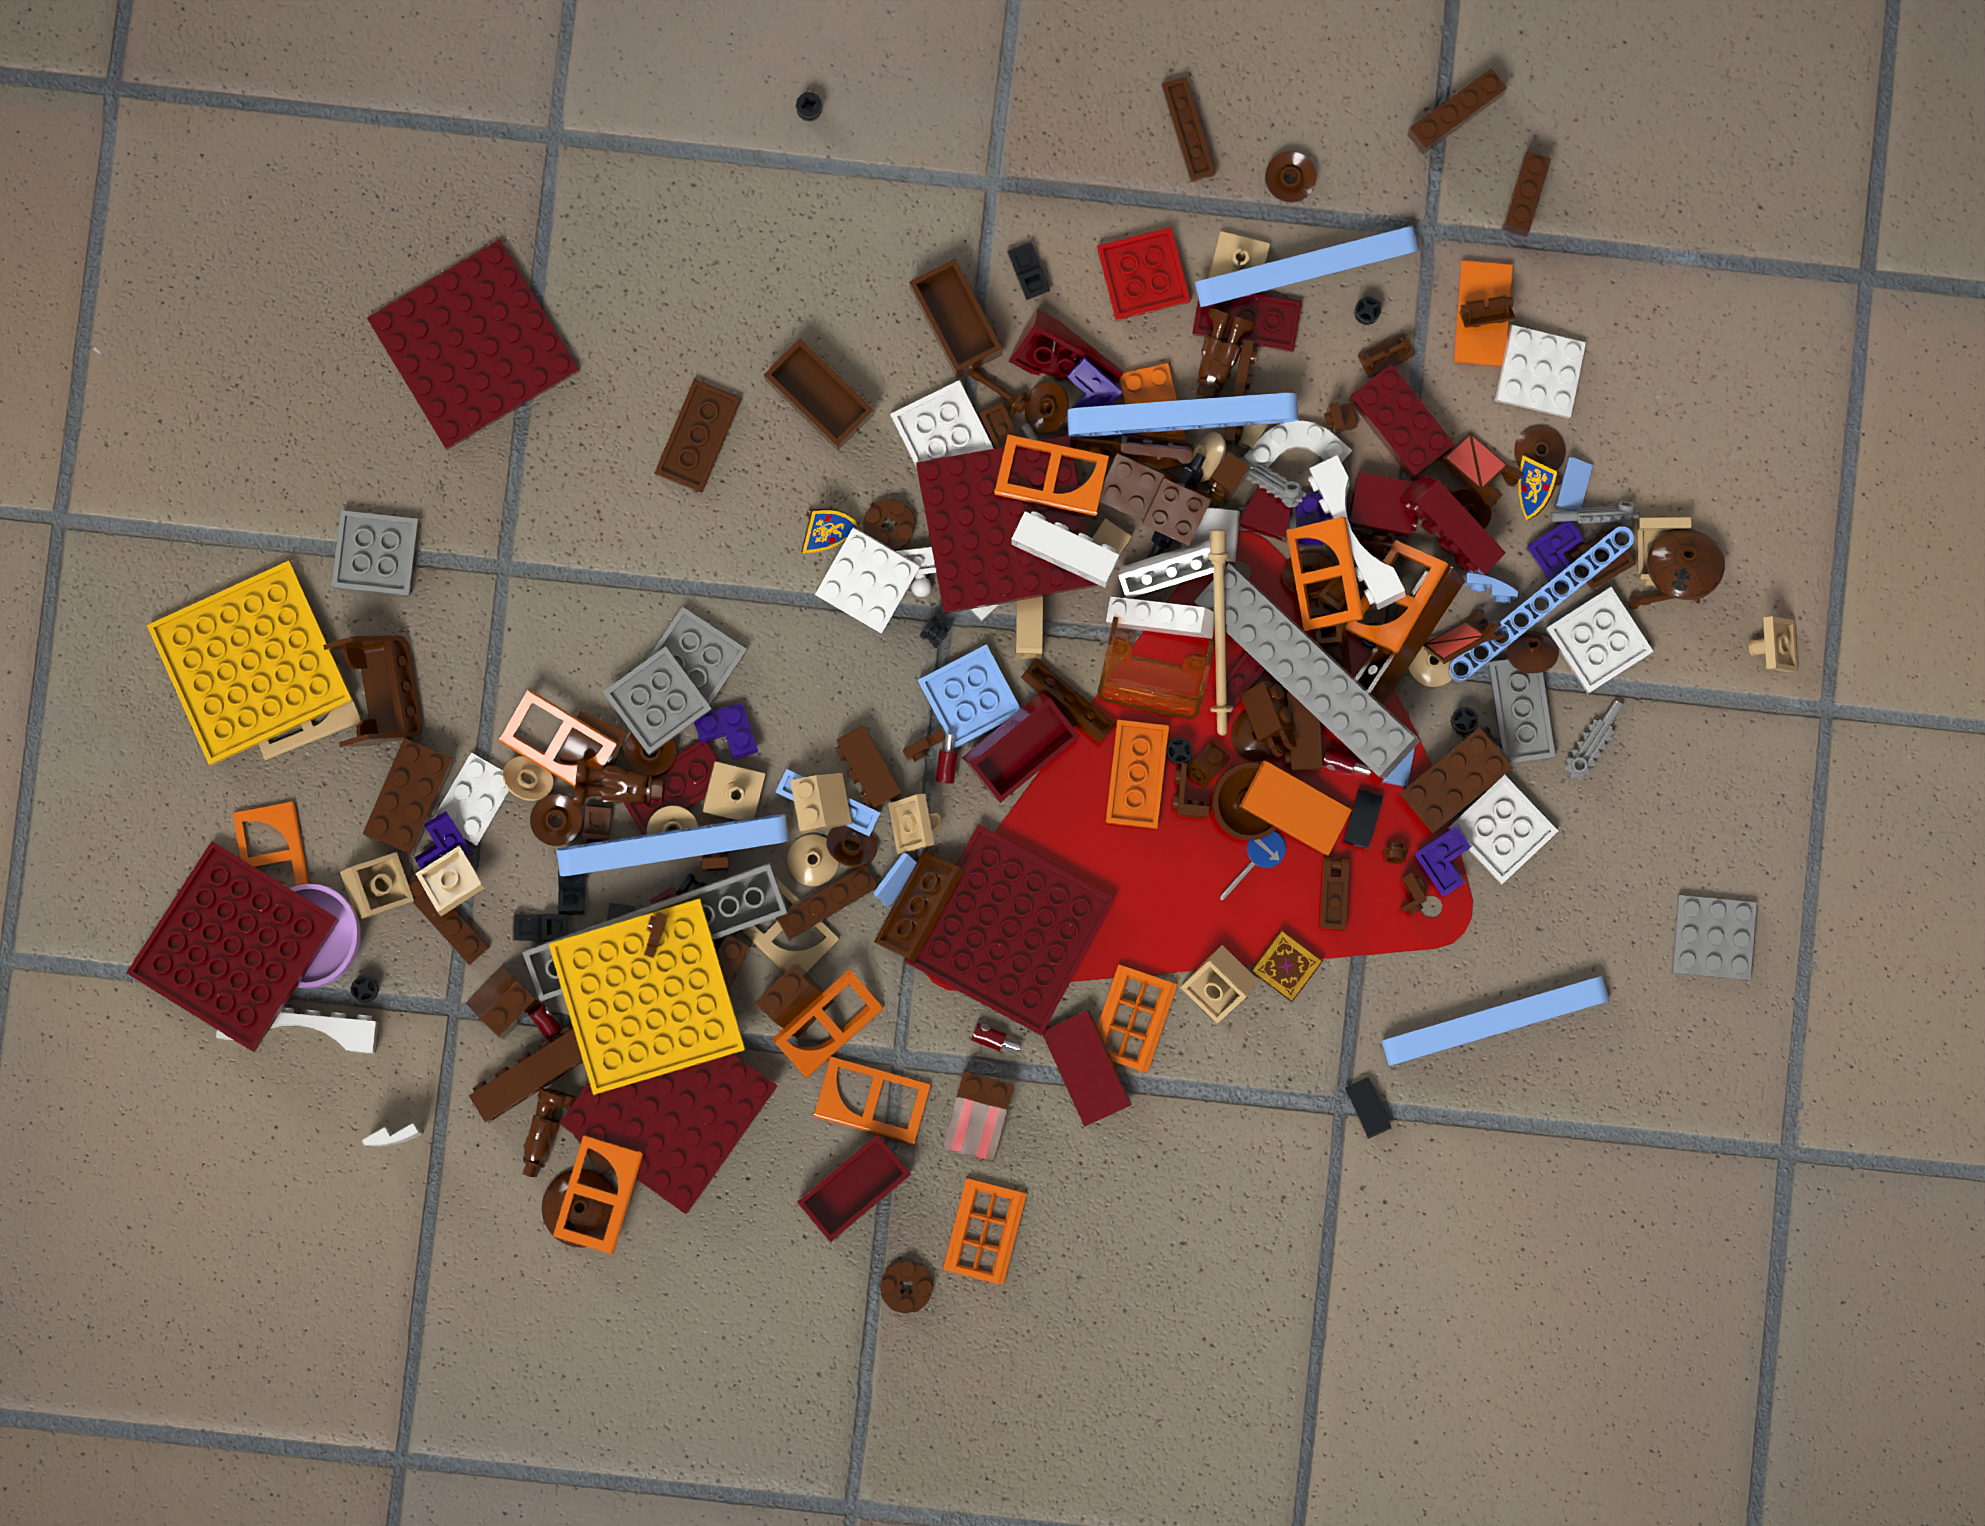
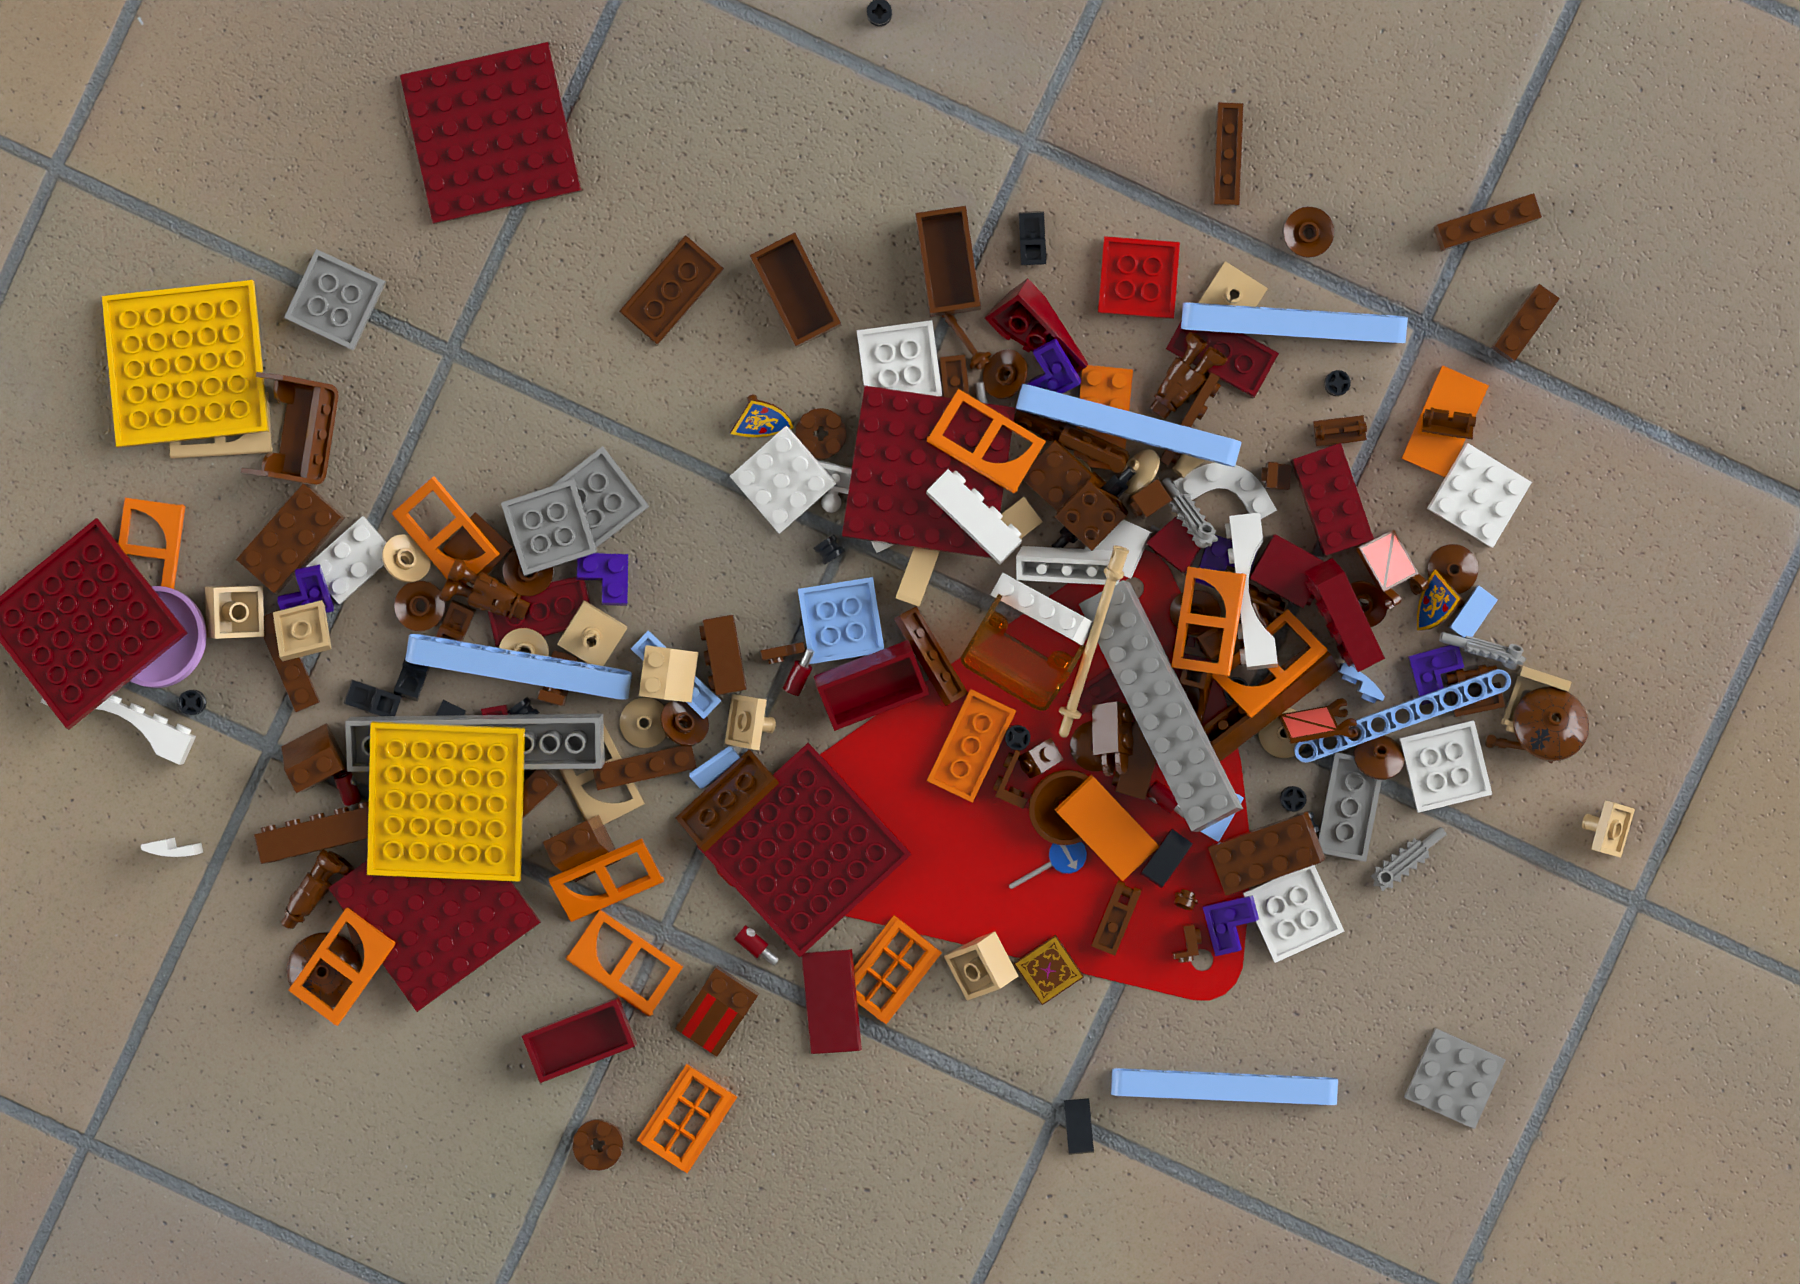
camera: 25 degrees right, 5 degrees up
reddish brown plate [644,911,668,958] -> none

